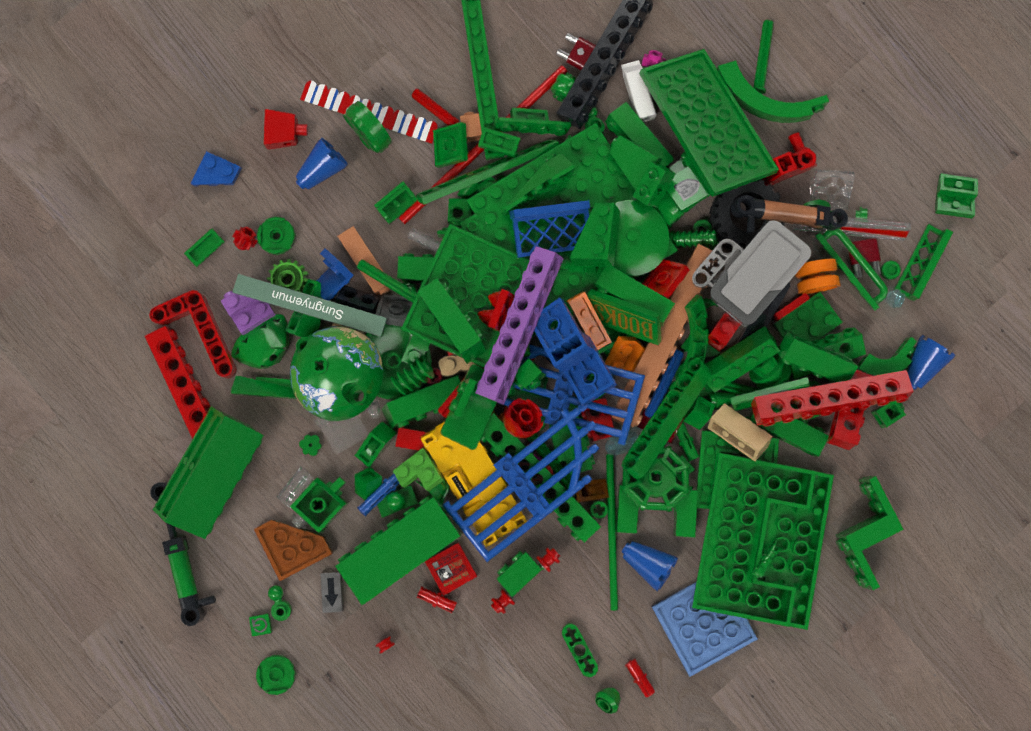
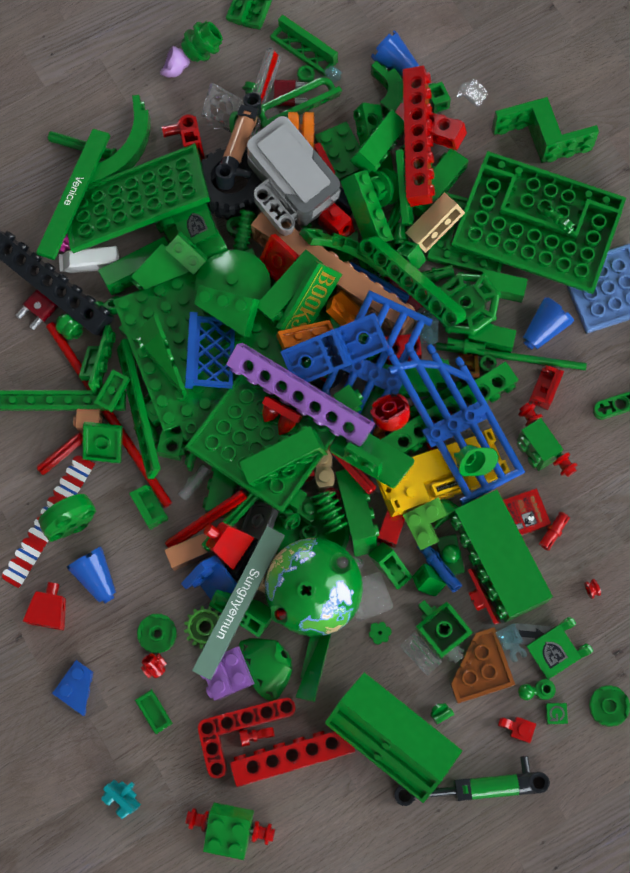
camera: 75 degrees left, 10 degrees down
none -> green tile [36,129,111,260]
none -> teal hips [101,780,141,819]
none -> lavender hair [160,46,190,78]
none -> red axle [165,490,247,548]
none -> green piece [181,21,223,62]
none -> green brick [186,802,275,860]
none -> red torso [204,522,254,569]
none -> red piece [239,727,275,747]
none -> green plate [281,508,301,530]
none -> green plate [431,703,454,725]
none -> green pin [446,337,486,356]
none -> green piece [454,445,498,476]
none -> clear bracket [457,78,489,108]
none -> red piece [468,568,501,625]
none -> clear light blue plate [495,624,527,662]
none -> red plate [498,717,536,743]
none -> green flag [526,617,593,680]
none -> red hinge [529,365,564,410]

